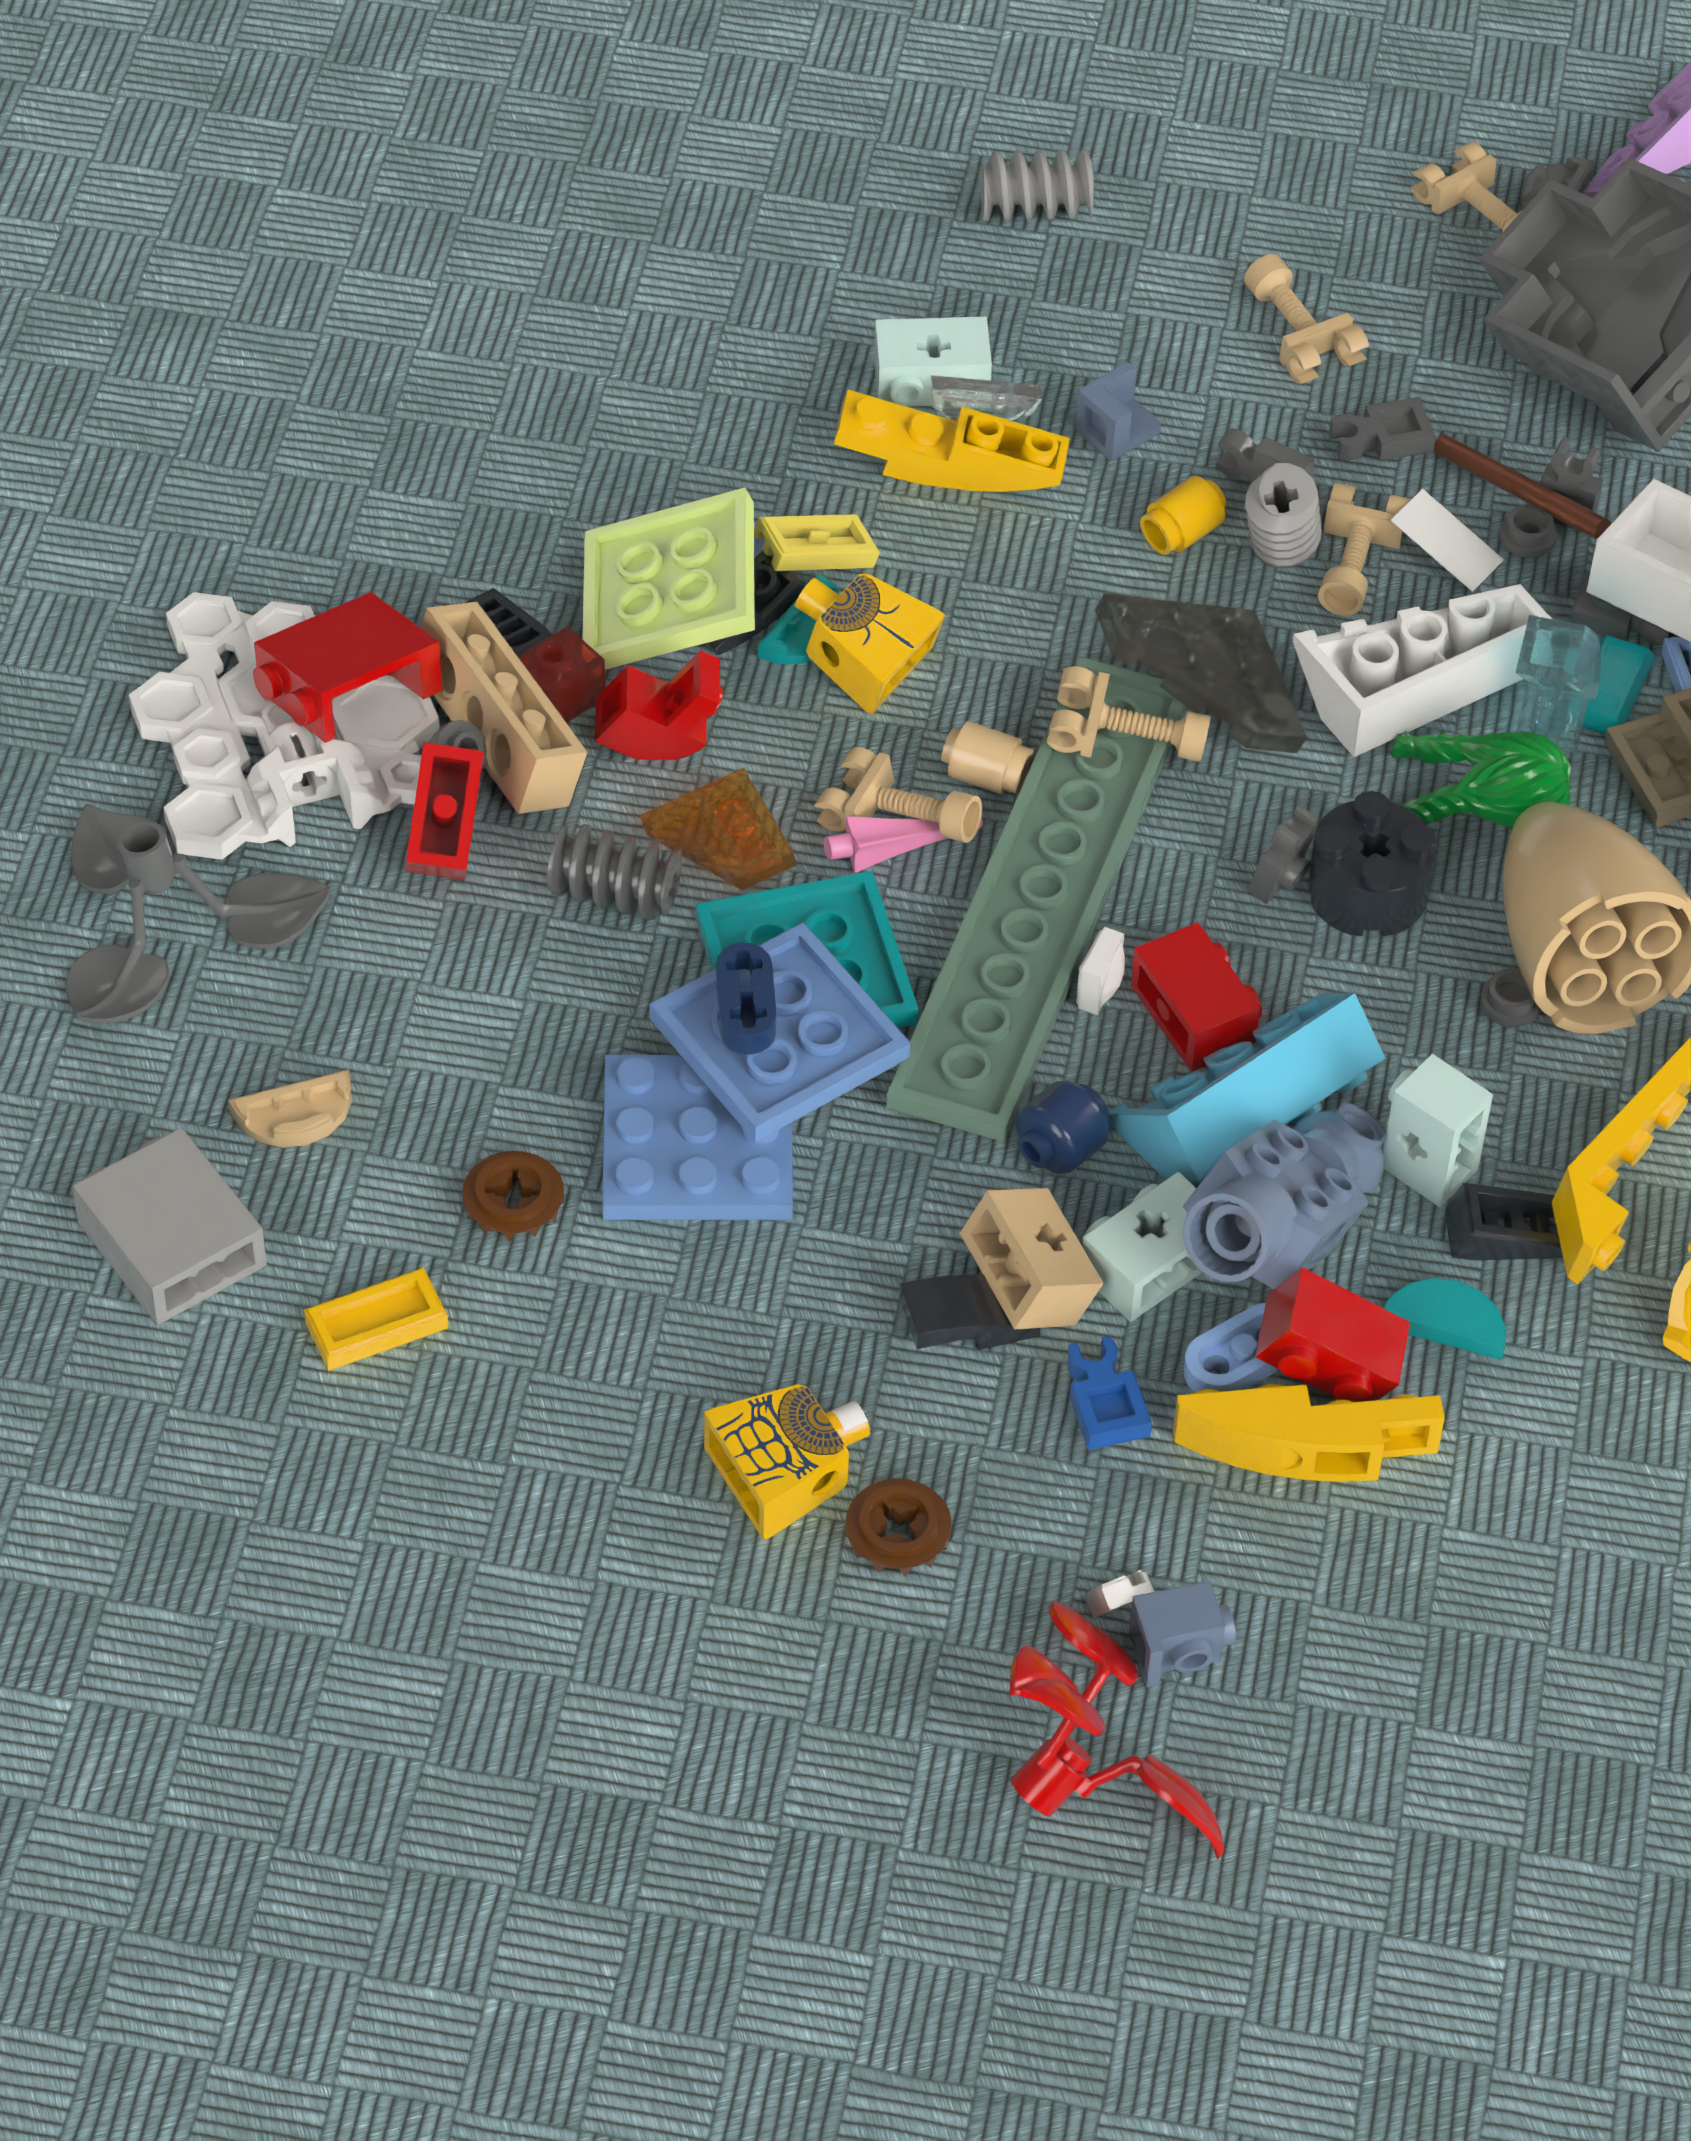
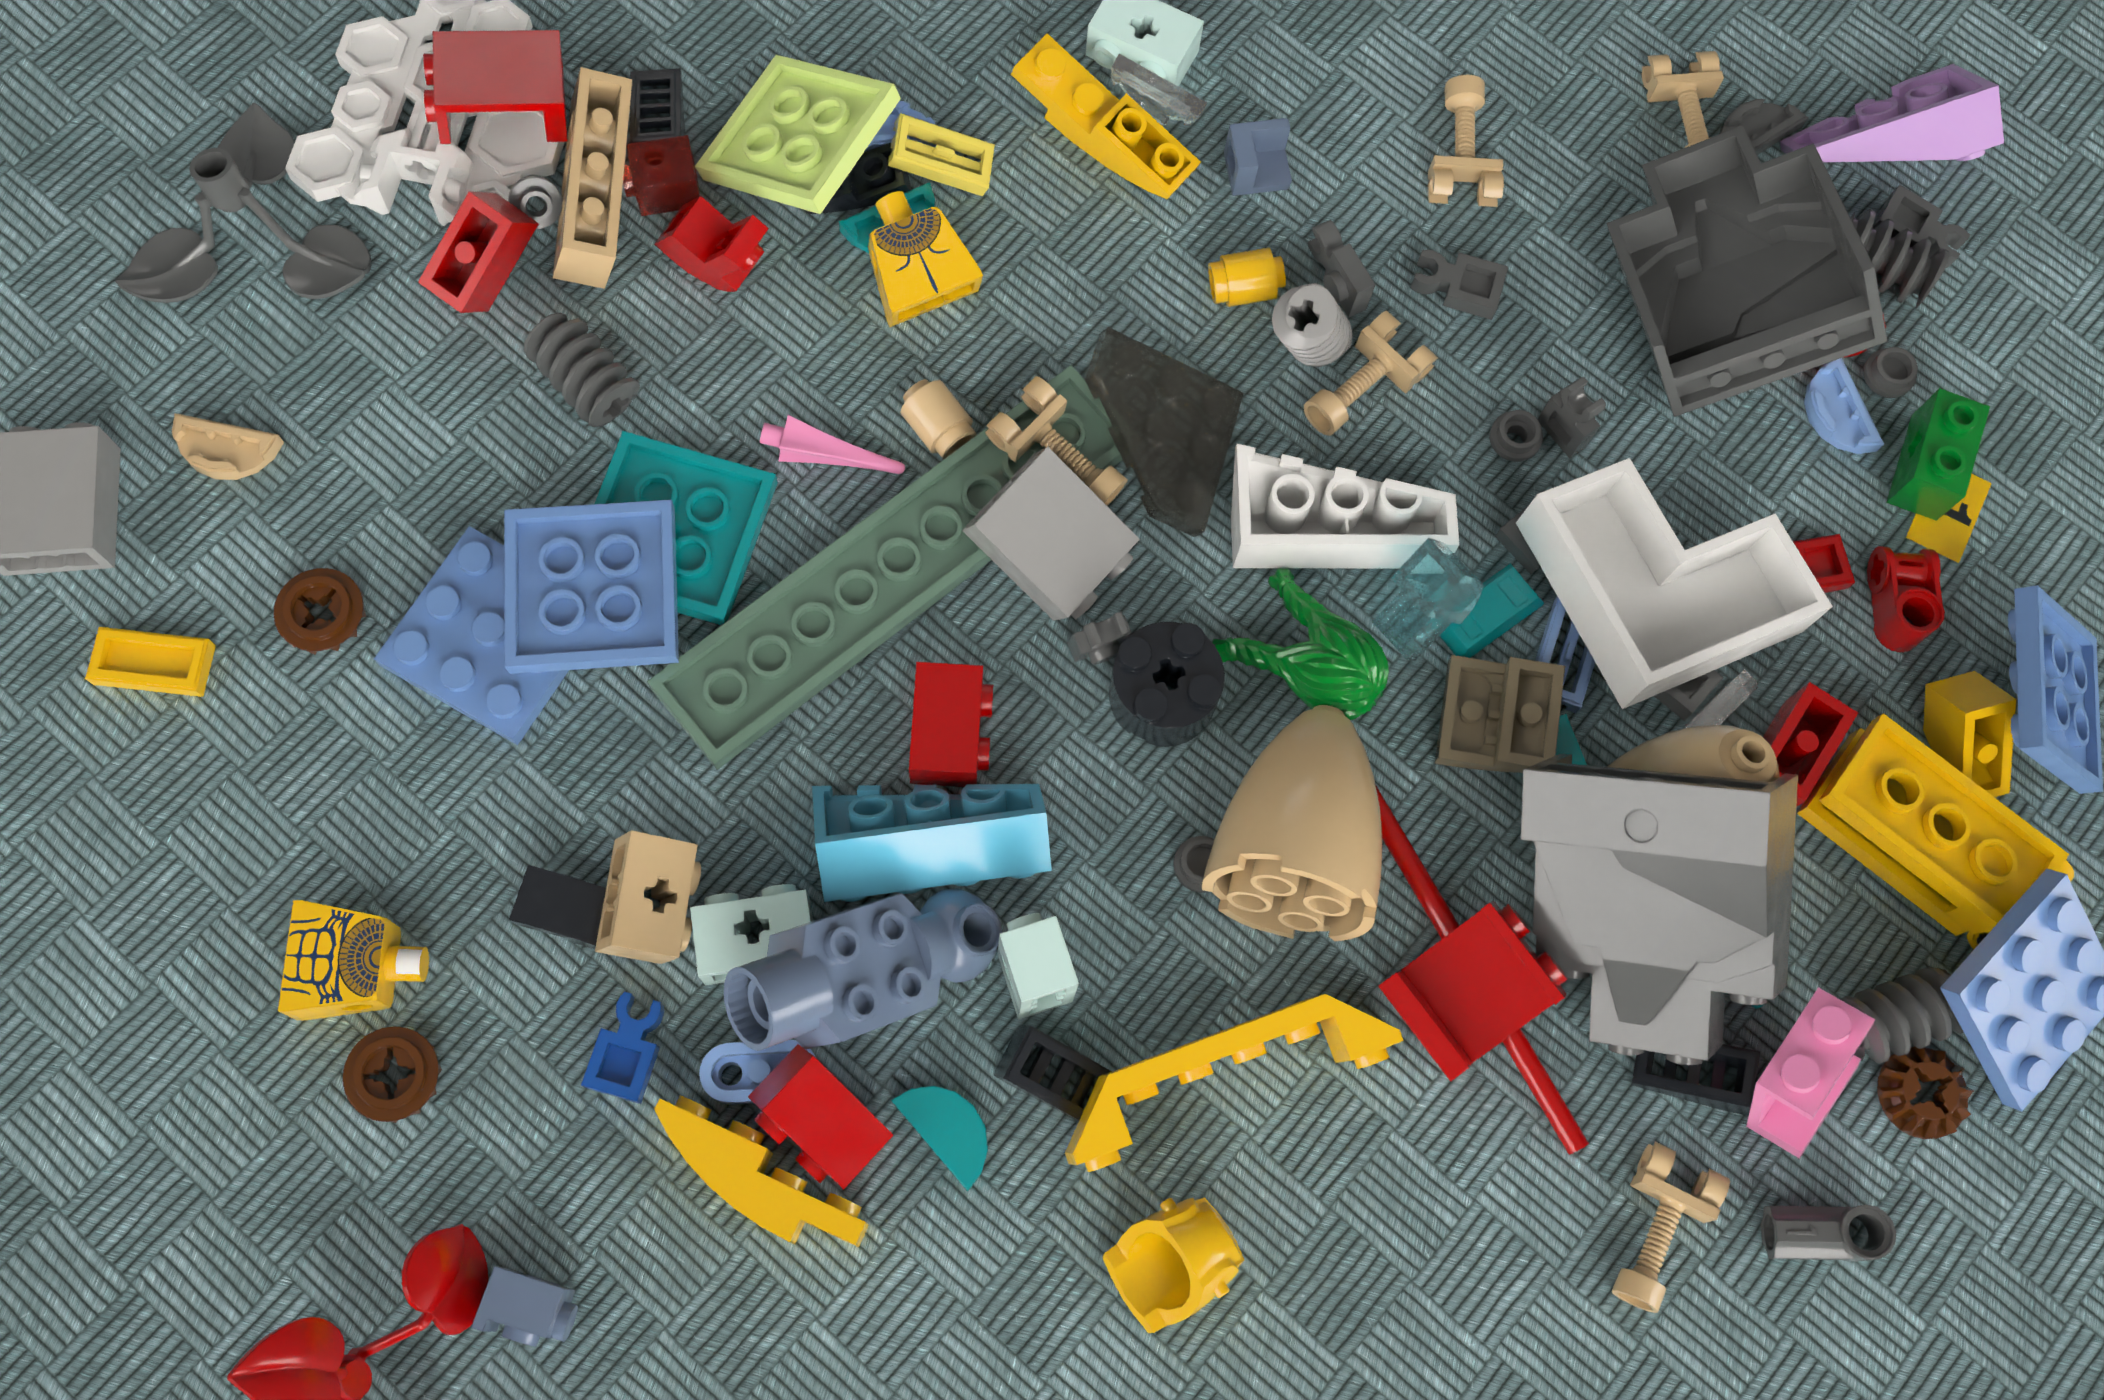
camera: 25 degrees right, 20 degrees up
clear orange wing [640,768,796,890] -> none
dark blue beam [716,942,777,1055] -> none
tan bar [813,747,982,843] -> none
dark blue head [1016,1081,1109,1174] -> none
white tile [1076,927,1125,1015] -> none
white tile [1085,1570,1154,1618] -> none
white sticker [1391,489,1504,592] -> none
copper bar [1434,434,1611,540] -> none
none -> light grey brick [962,446,1140,621]

